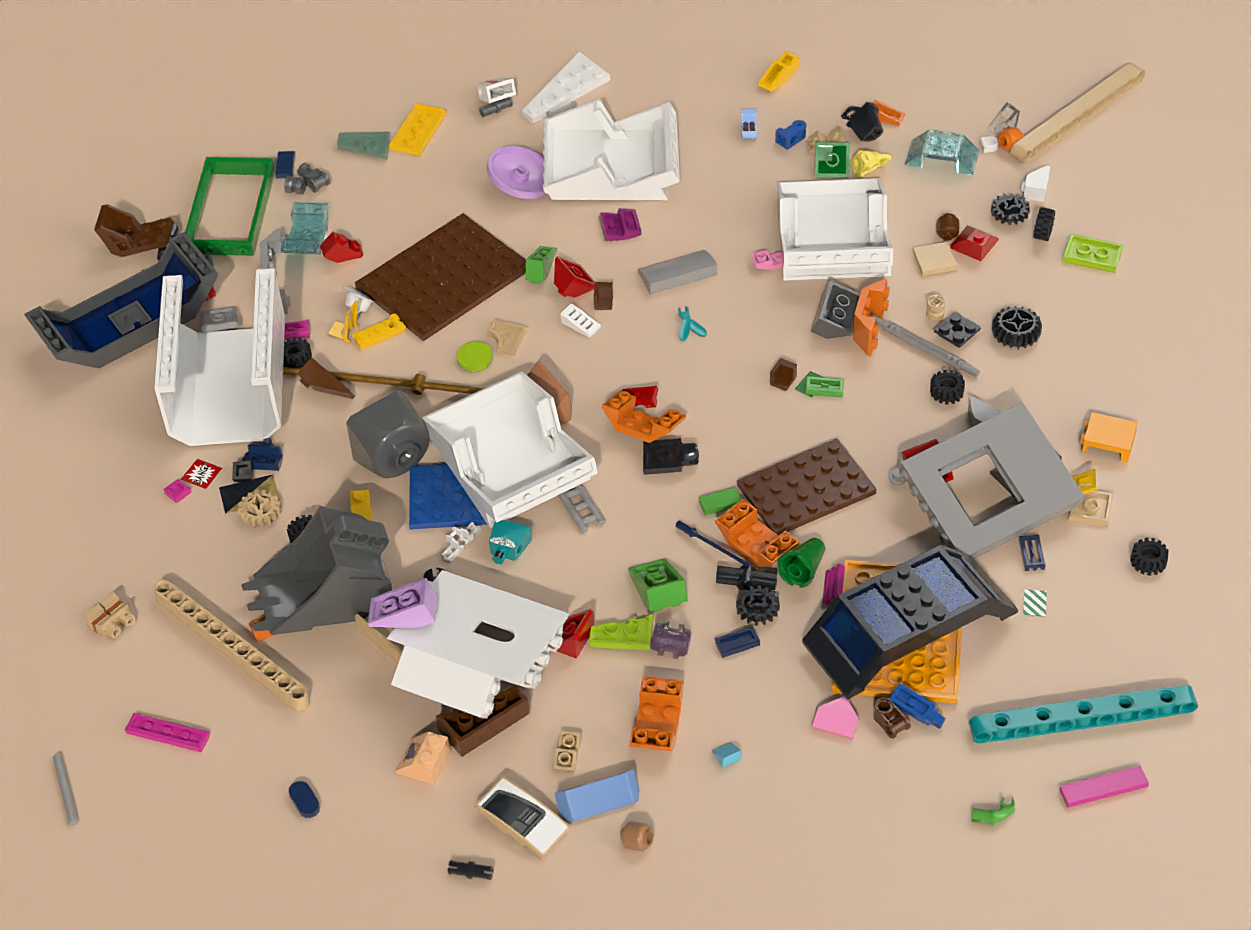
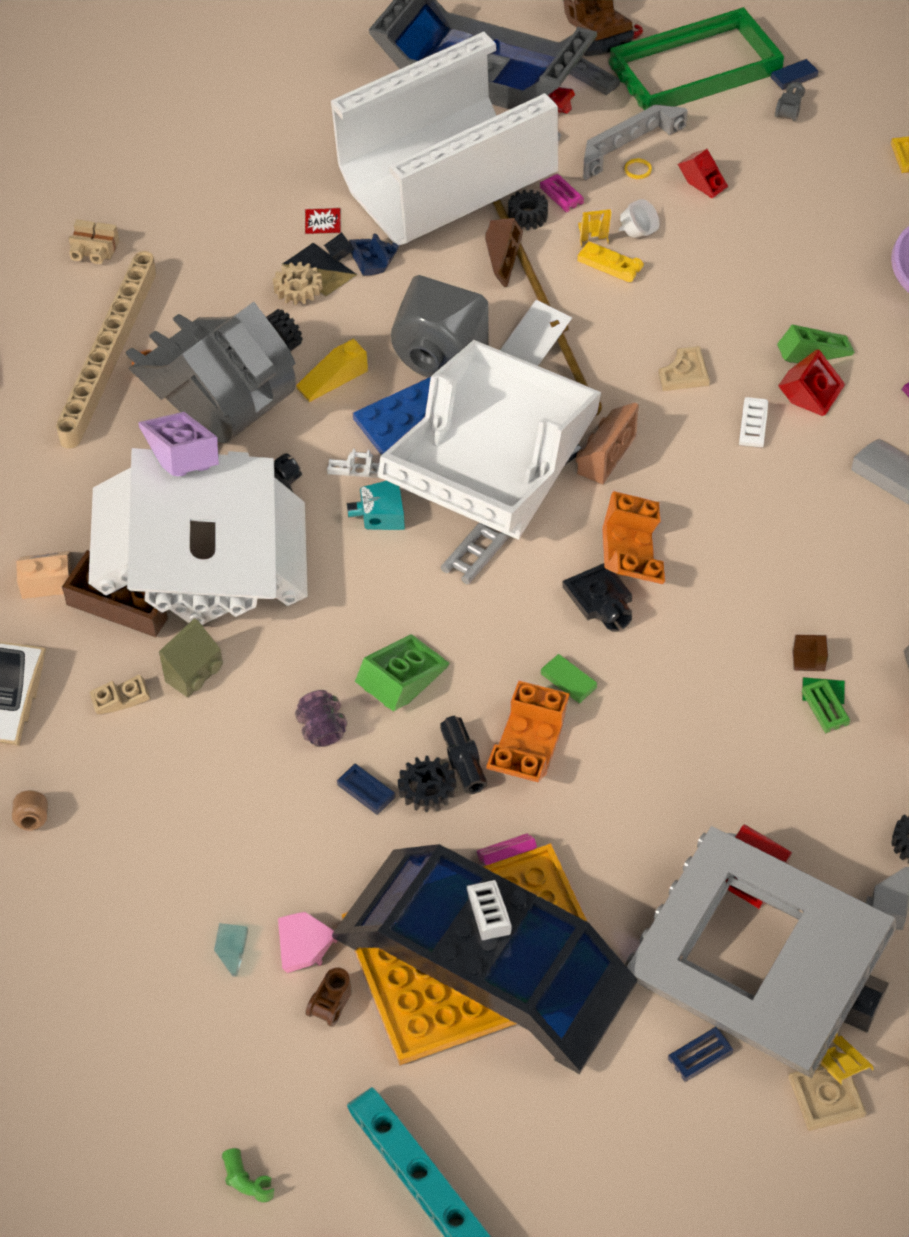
camera: 60 degrees right, 5 degrees up
dark pink tile [163,479,191,503] -> none
clear light blue slope [281,202,328,255] -> none
flat silver wheel [284,176,306,195] -> none
sand green wing [337,132,390,159] -> none
reddish brown plate [355,213,526,341] -> none
lime tile [456,341,493,372] -> none
medium blue piece [555,769,639,822] -> none
red slope [557,609,594,659] -> none
lime wing [589,614,654,651] -> none
reddish brown panel [593,282,613,310] -> none
red hinge [622,386,659,408] -> none
orange slope [629,676,684,751] -> none
dark blue piece [676,521,750,567] -> none
teal piece [678,306,707,341] -> none
medium azure slope [712,742,741,767] -> none
reddish brown plate [737,438,877,536] -> none
green cone [777,538,826,588] -> none
blue hinge [889,683,946,729] -> none
sticker [1023,589,1047,616] -> none
black tyre [1131,538,1169,576] -> none
none -> olive slope [159,618,223,697]
none -> clear light blue slope [214,923,248,977]
none -> white slope [467,880,511,940]
none -> white sticker [500,300,572,366]
none -> yellow piece [624,158,652,179]

